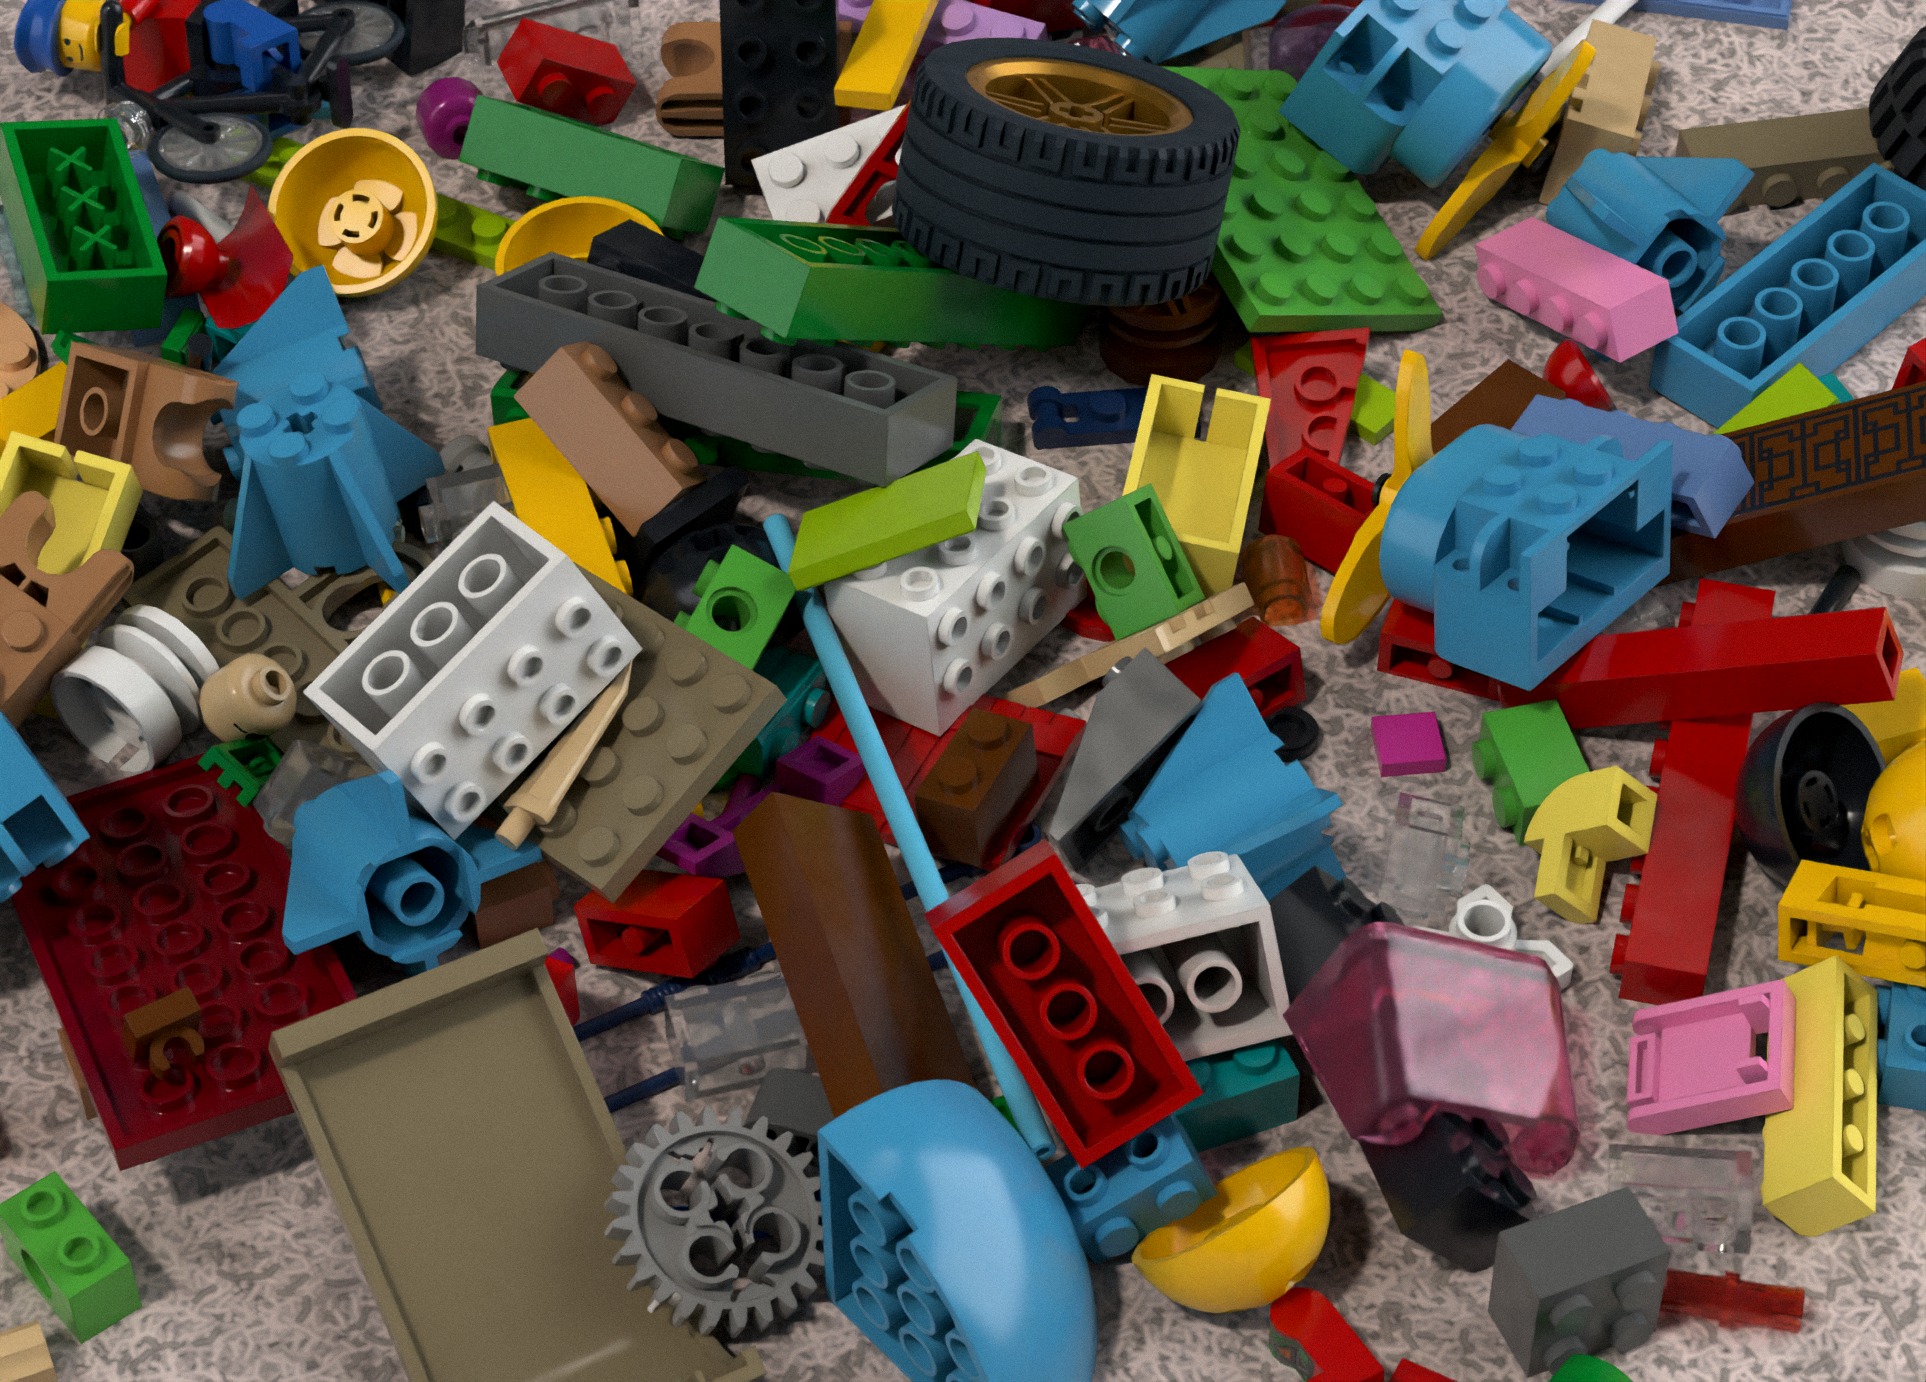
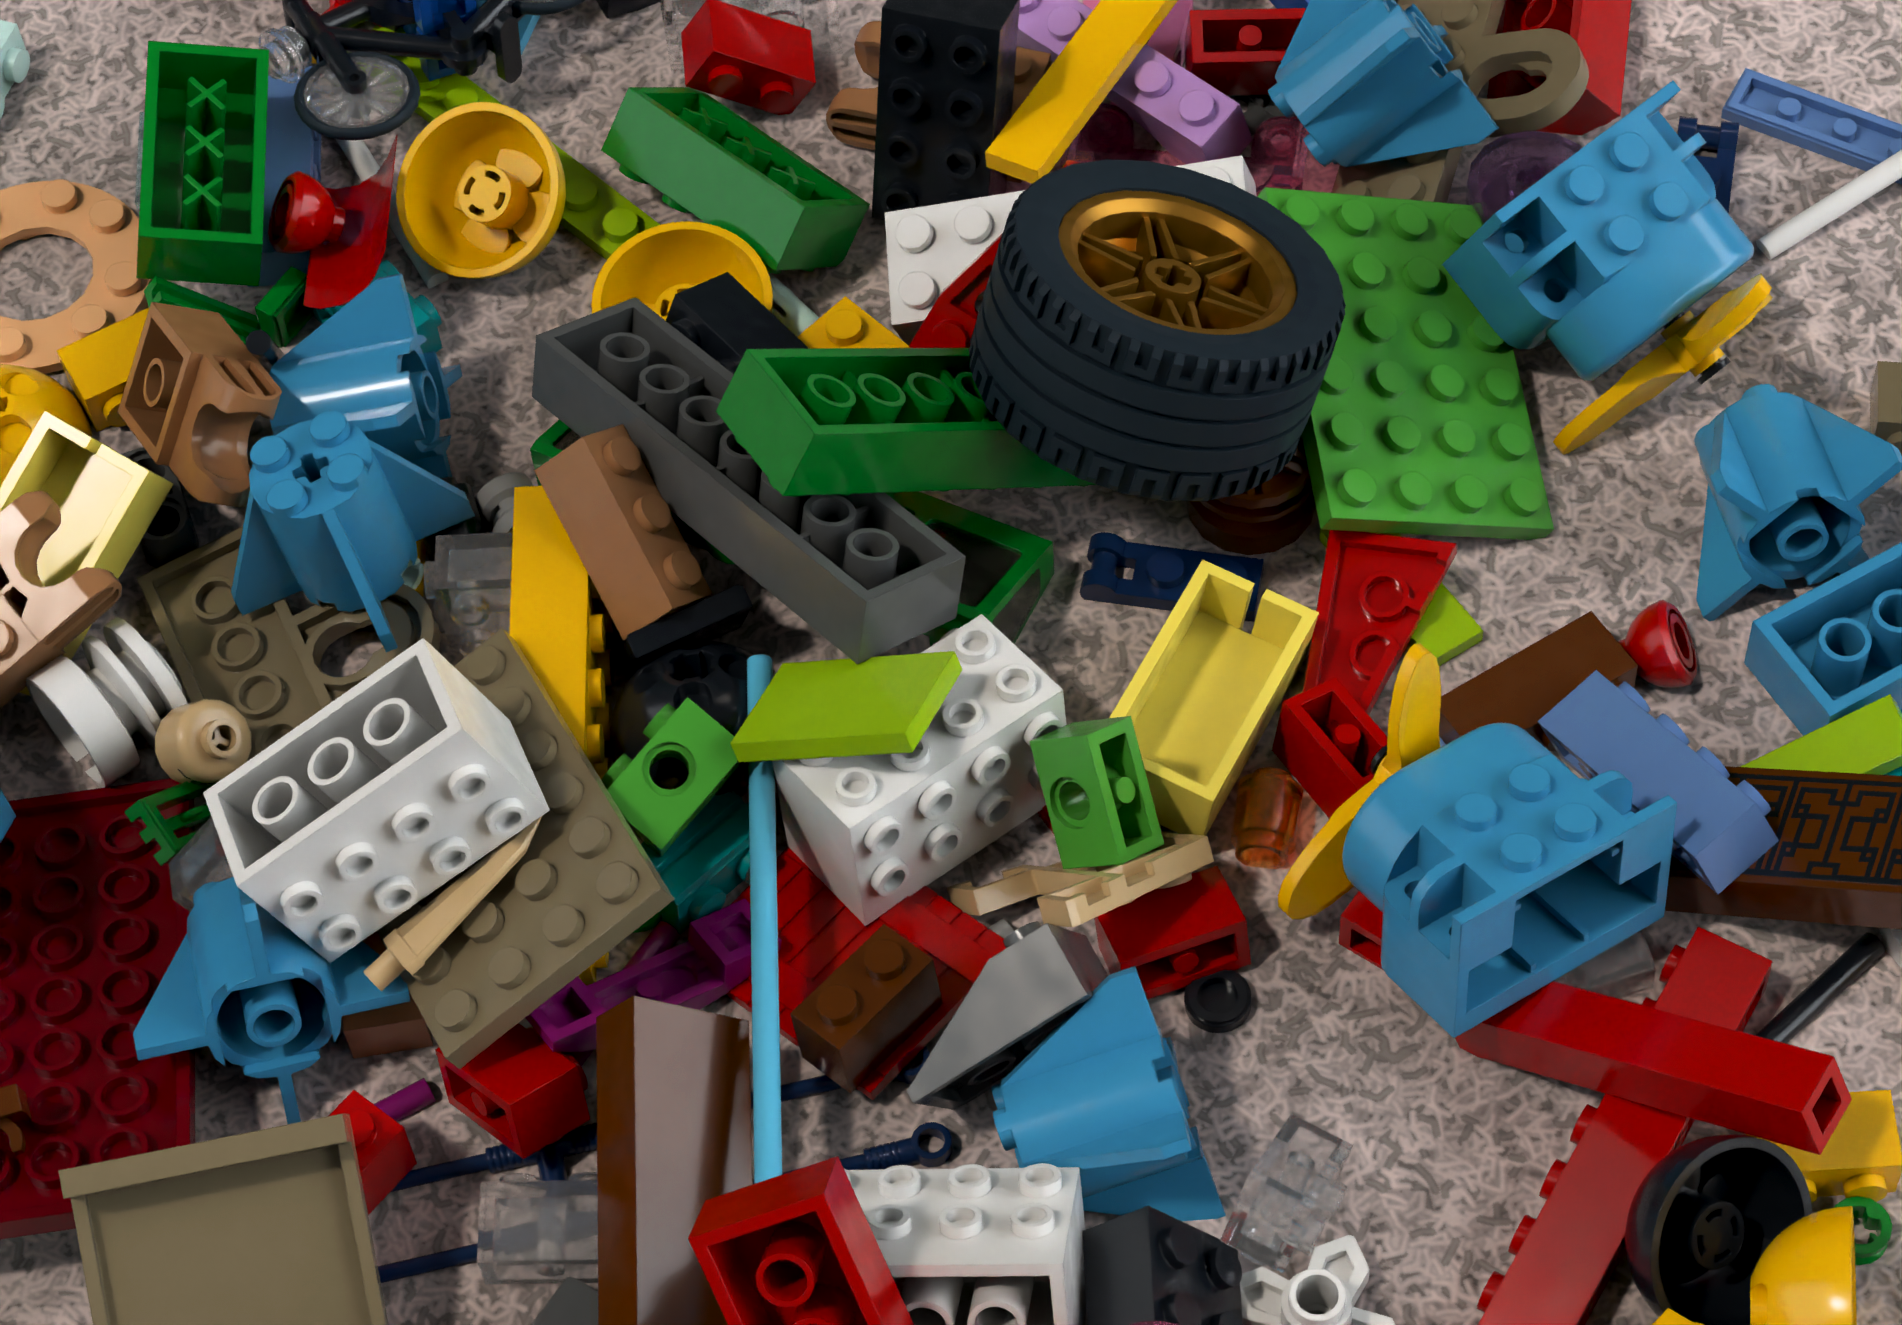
camera: 20 degrees right, 10 degrees up
magenta head [416,77,484,160] -> none
dark pink tile [1370,711,1446,777] -> none
bright green brick [1471,699,1590,846] -> none
bright pink brick [1474,216,1679,363] -> none
light yellow brick [1524,765,1658,924] -> none
tan wedge [1539,19,1661,205] -> none

